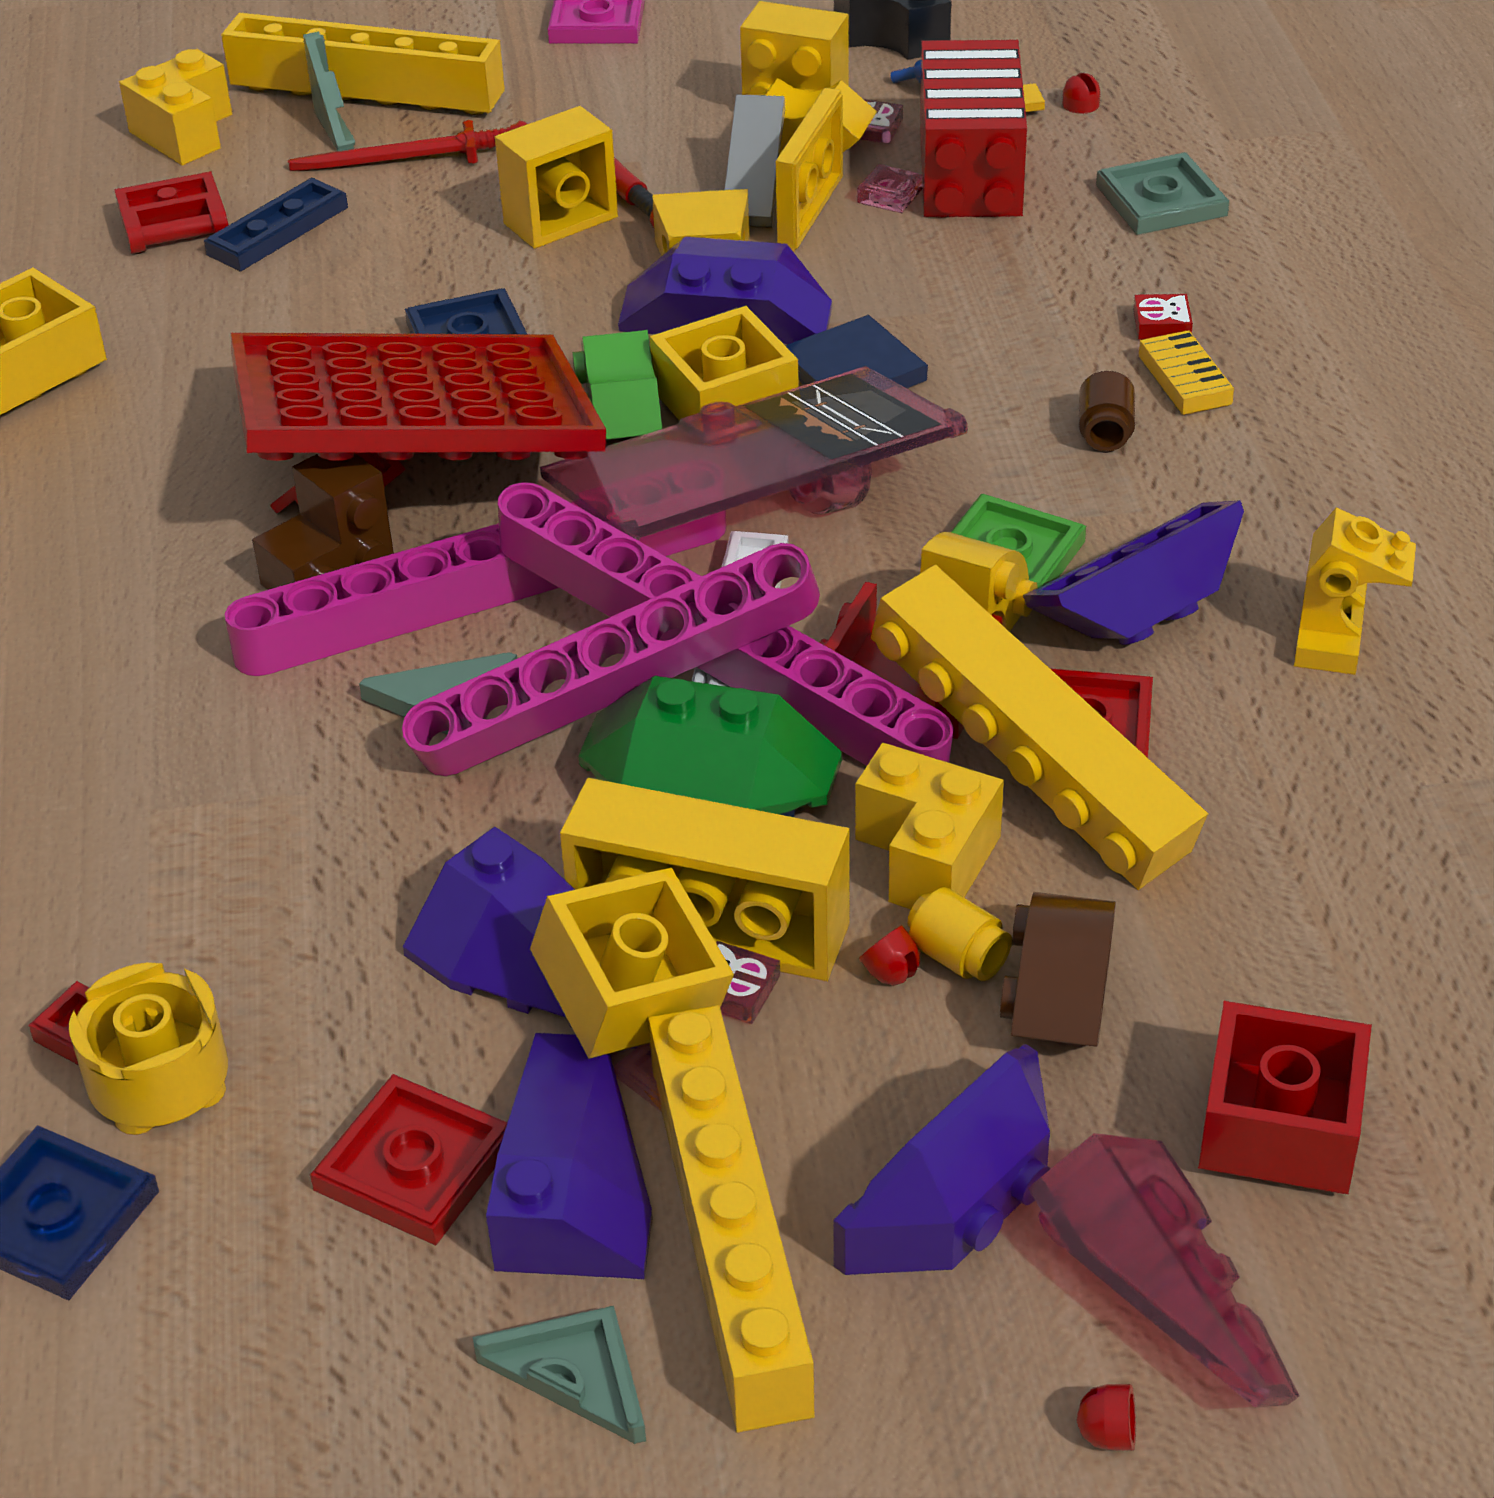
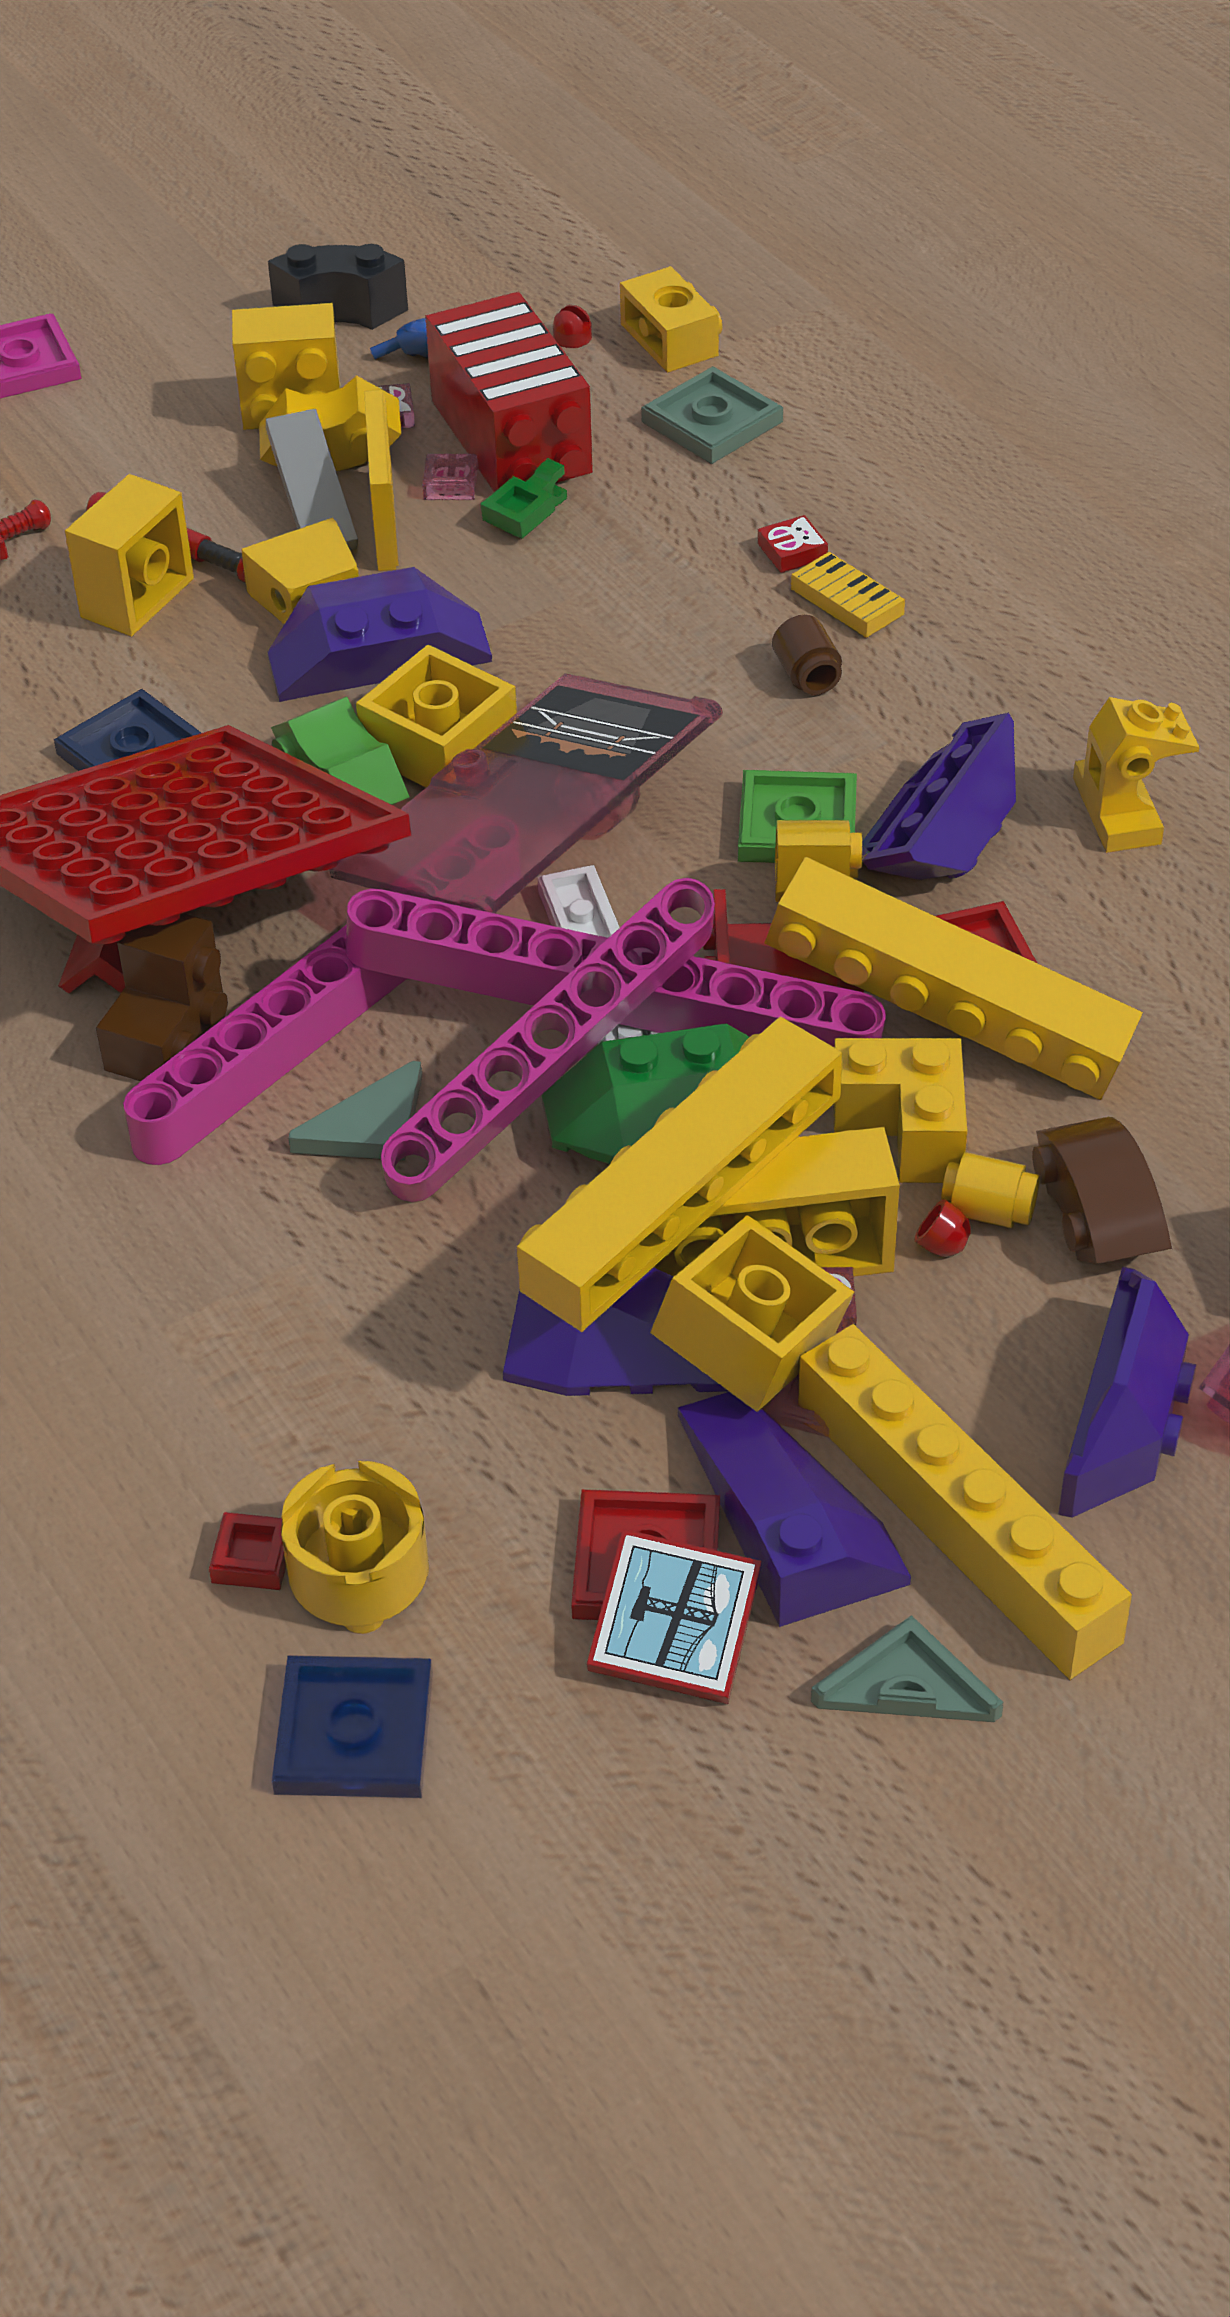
camera: 25 degrees left, 5 degrees up
dark blue tile [785,314,928,395] -> none
none -> green plate [480,458,568,539]
none -> yellow brick [517,1016,842,1332]
none -> tile [587,1529,762,1704]
none -> yellow brick [620,266,722,373]

